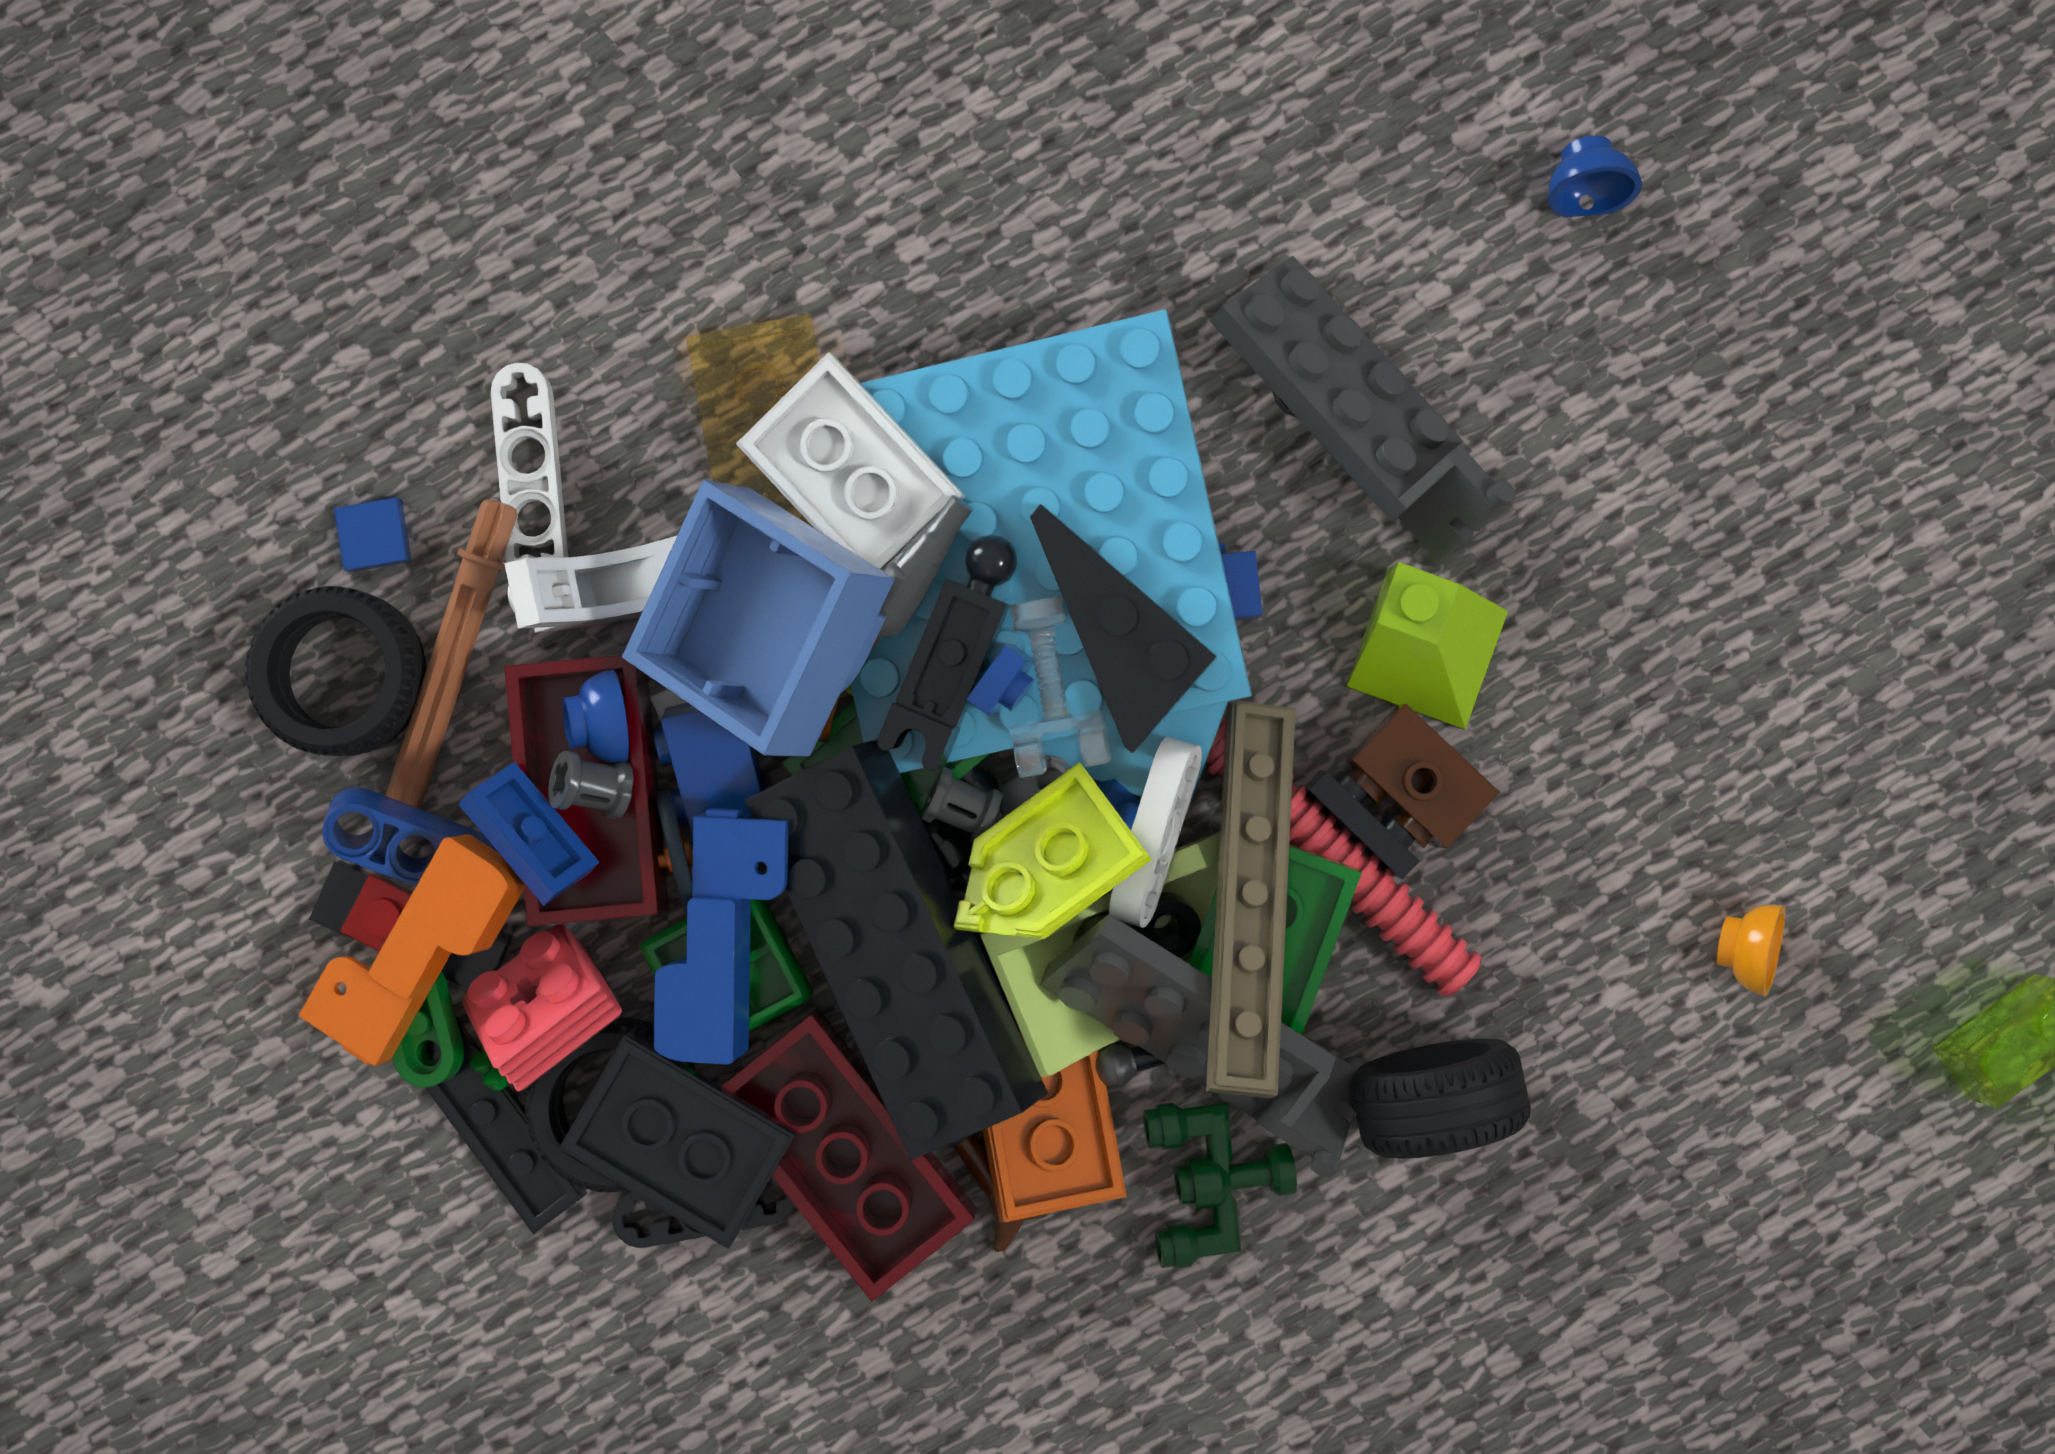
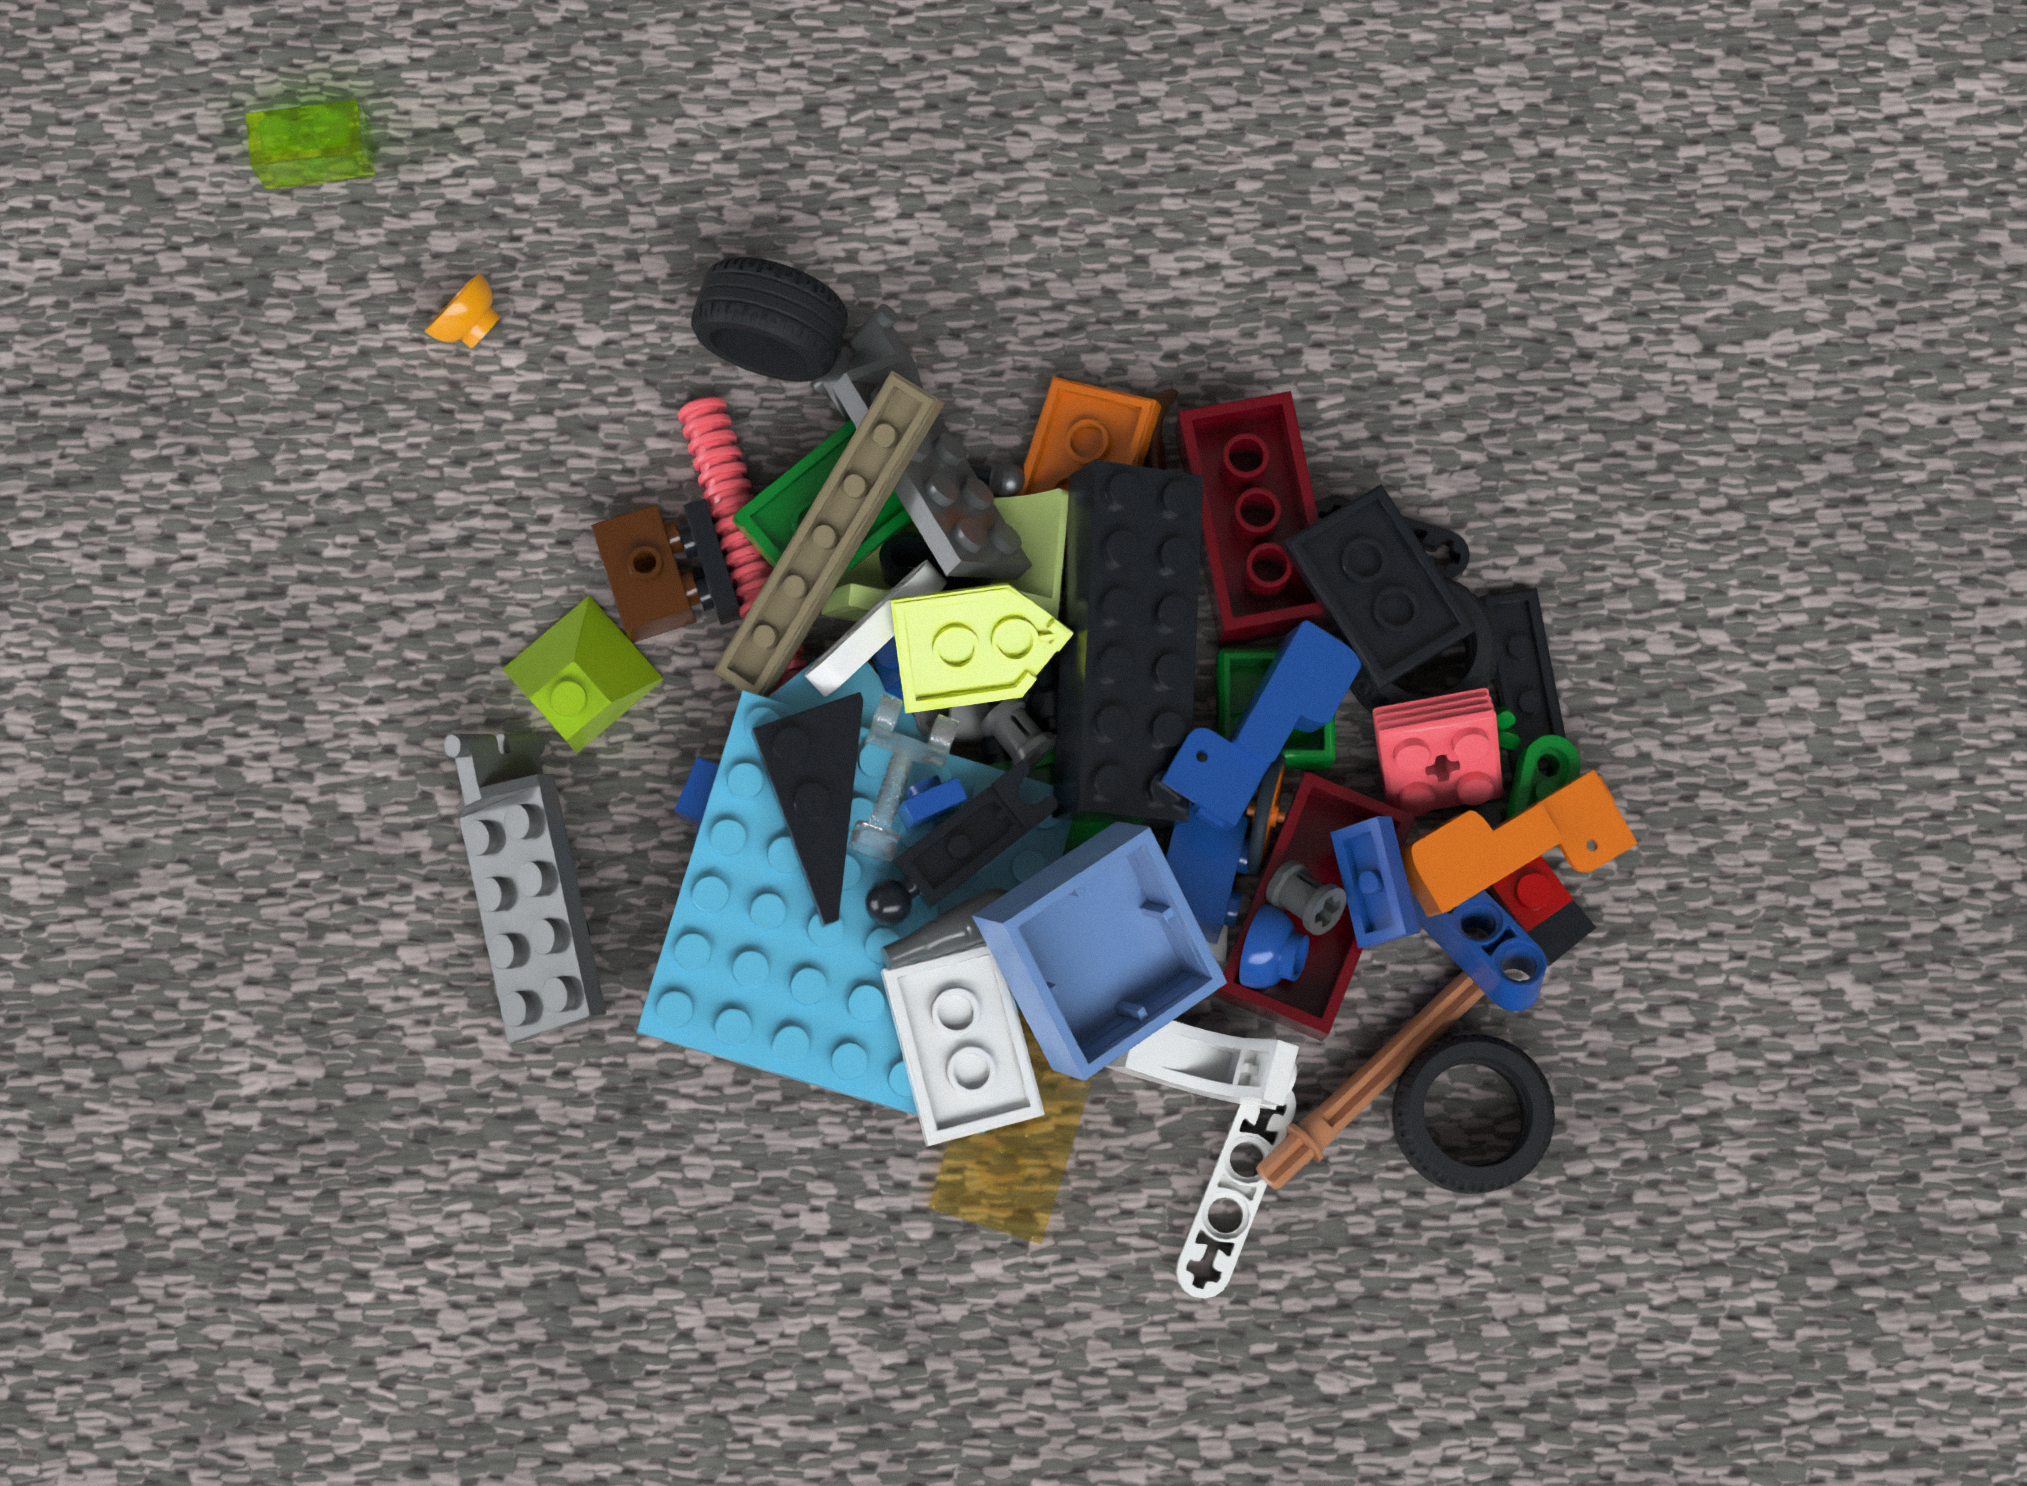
camera: 150 degrees left, 10 degrees down
blue tile [334,497,412,572] -> none
dark green piece [1143,1102,1297,1269] -> none
blue piece [1548,136,1642,218] -> none

